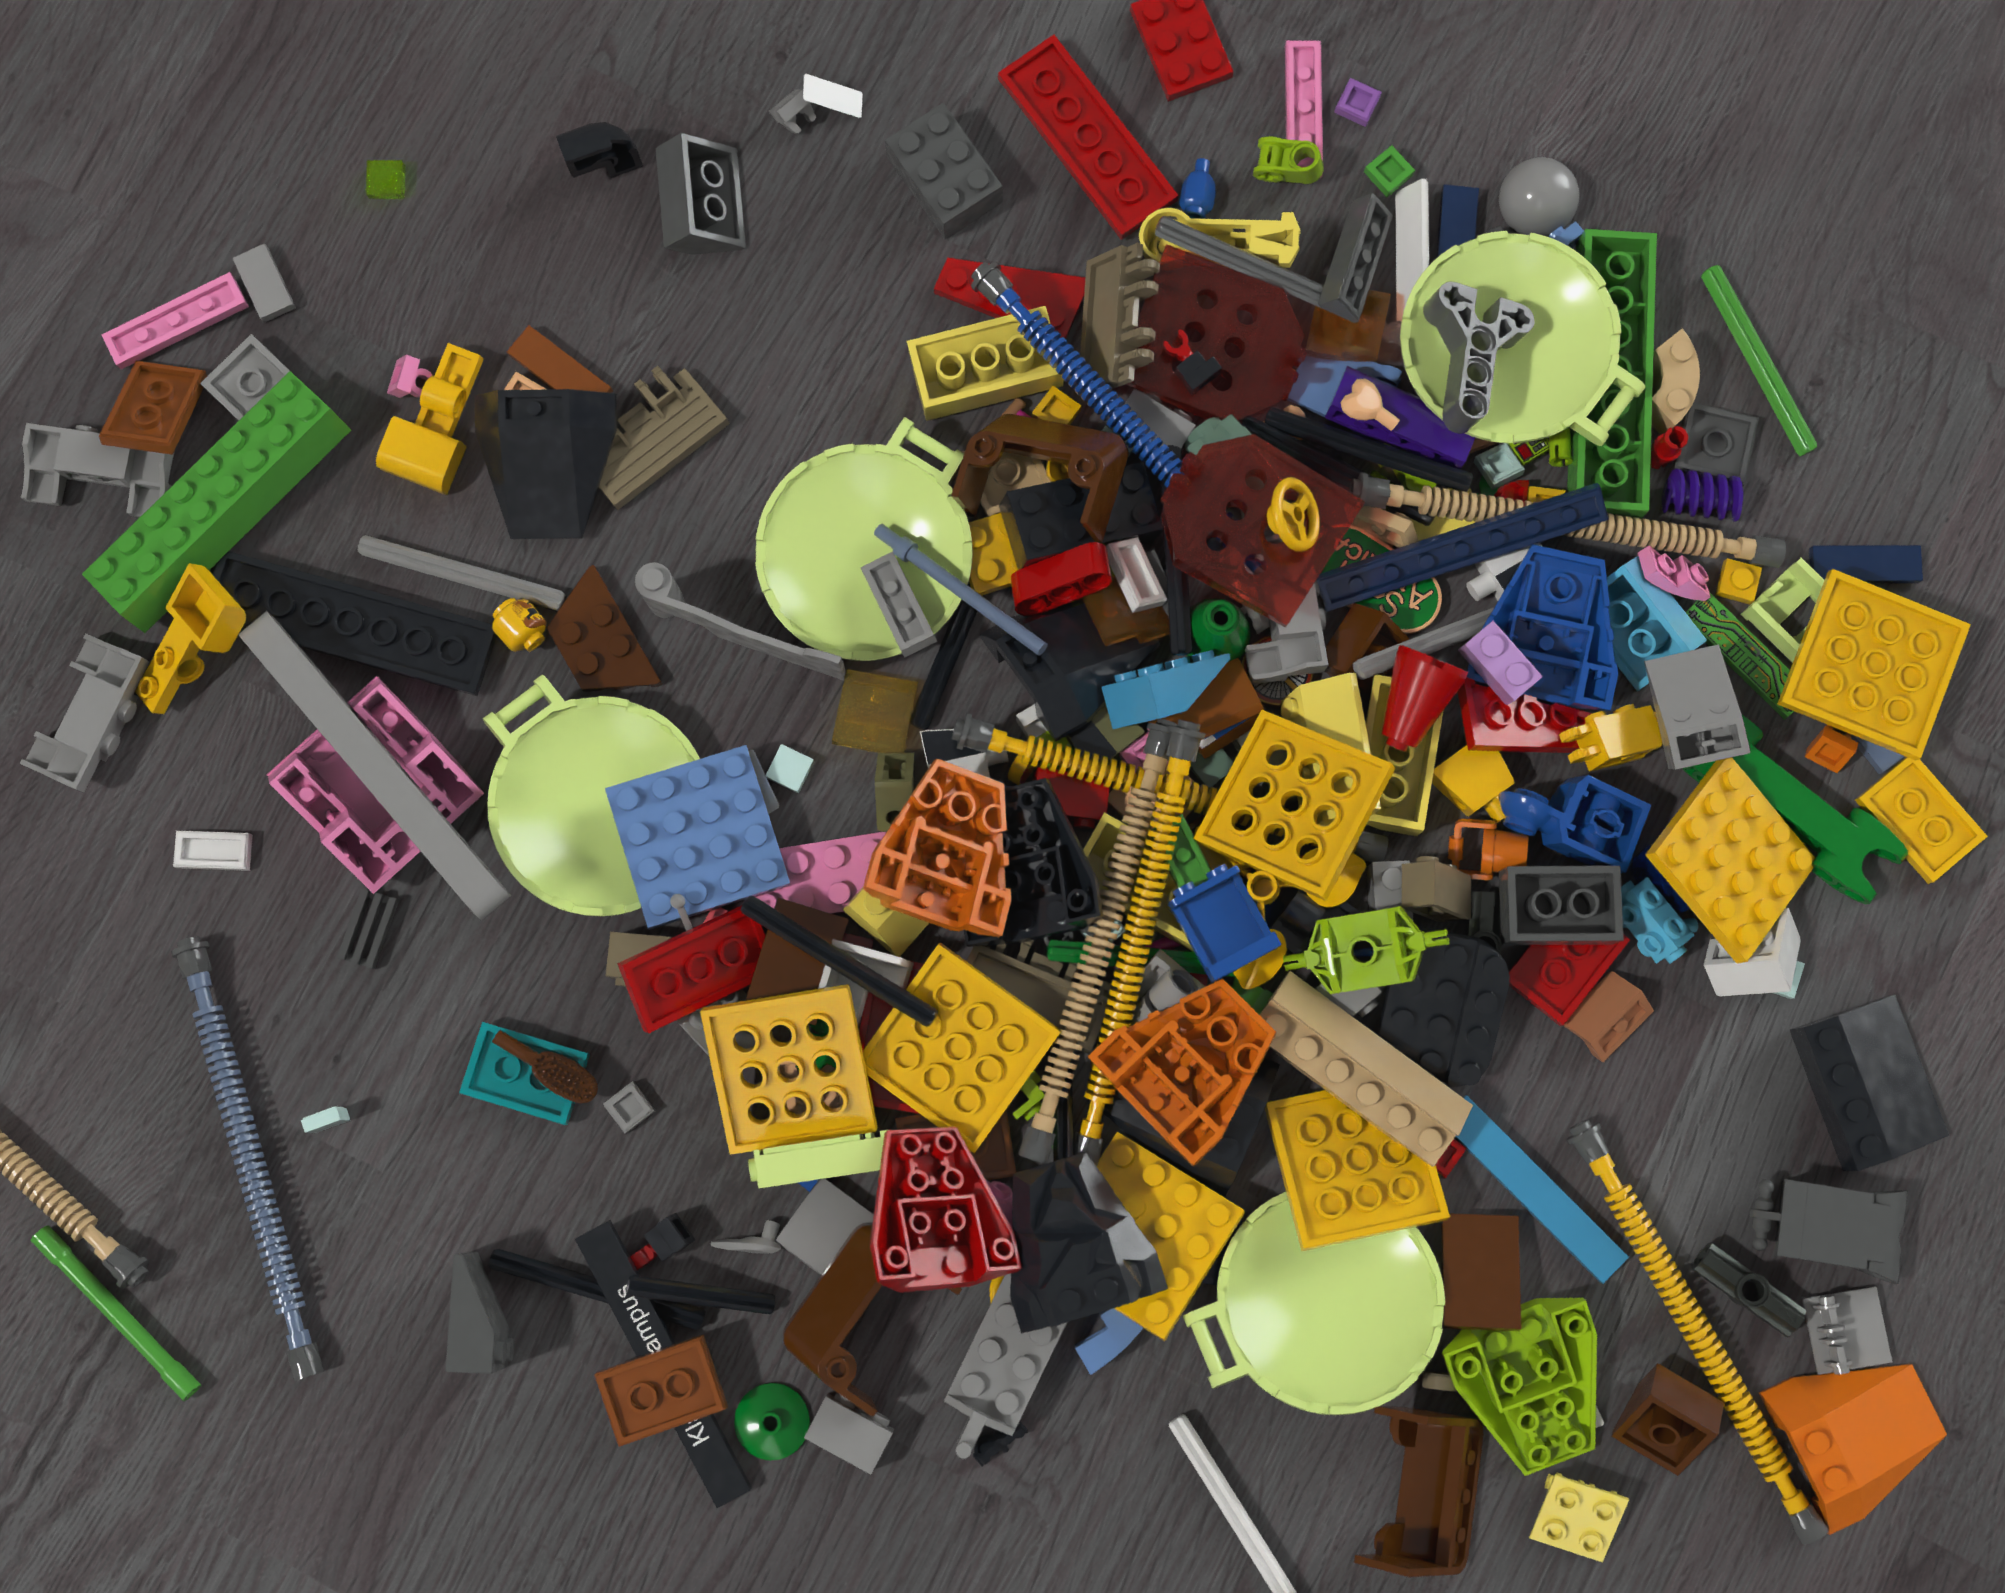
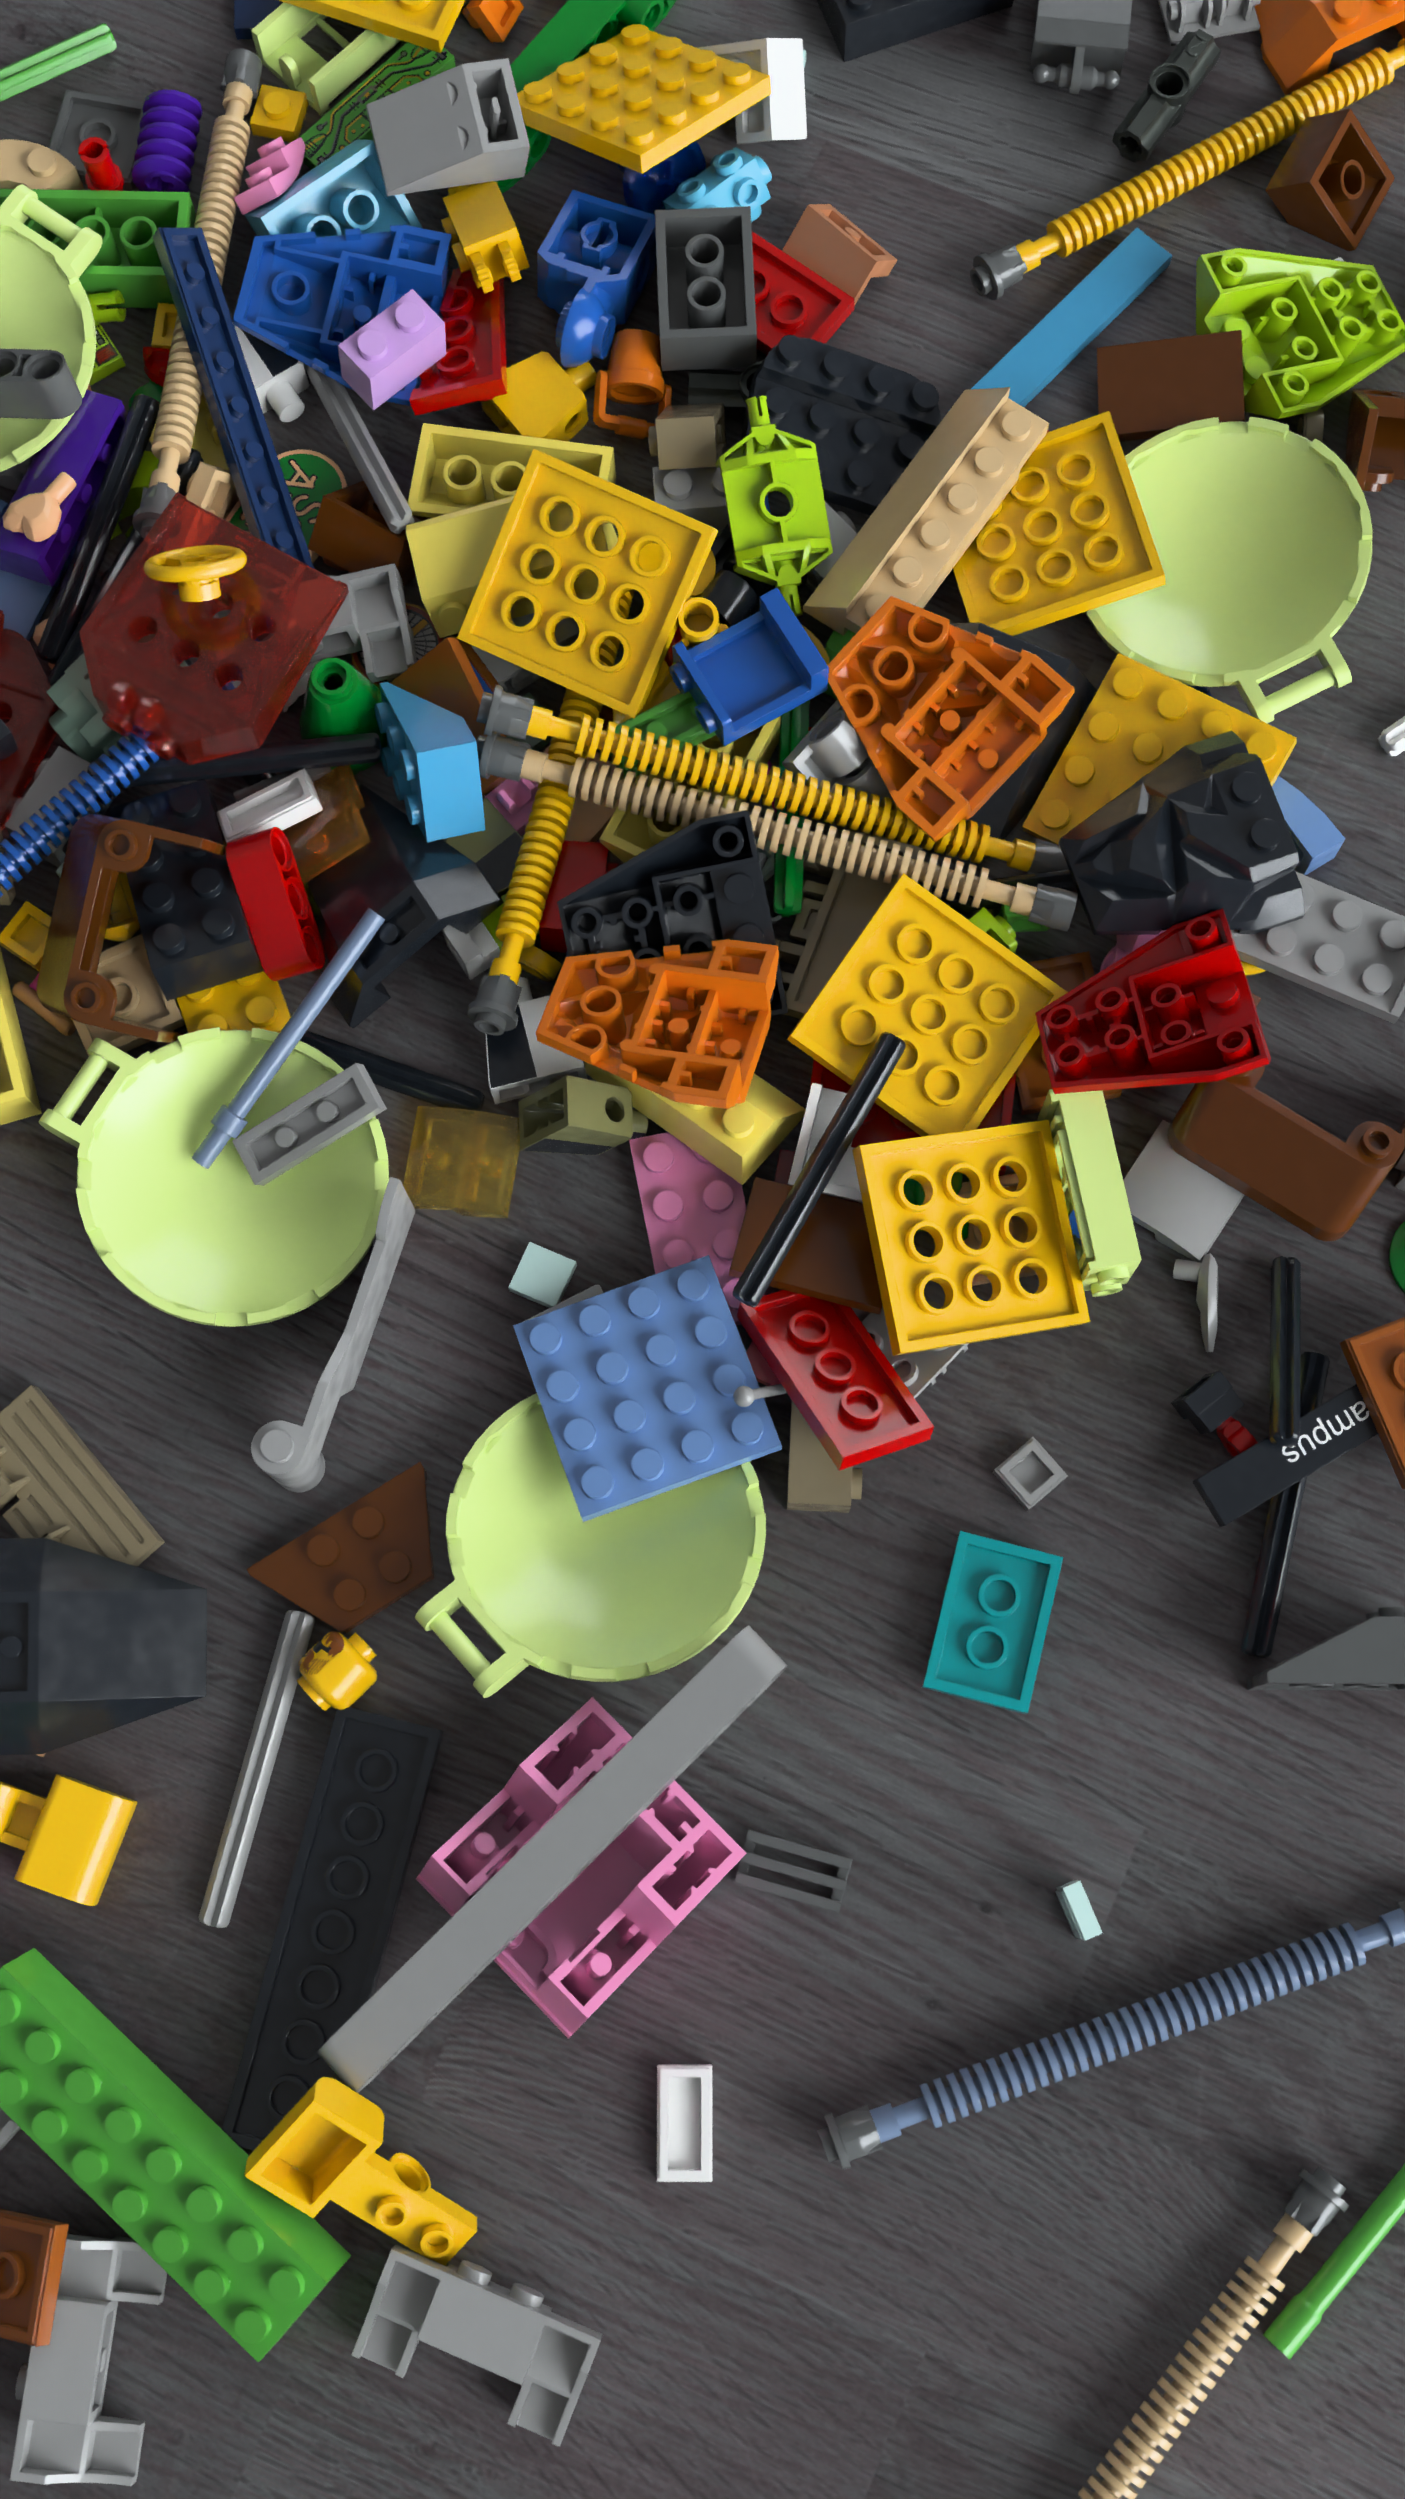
camera: 90 degrees left, 5 degrees down
reddish brown piece [492,1030,598,1103] -> none
red cone [1381,645,1468,752] -> none
light aqua tile [1474,443,1525,490] -> none

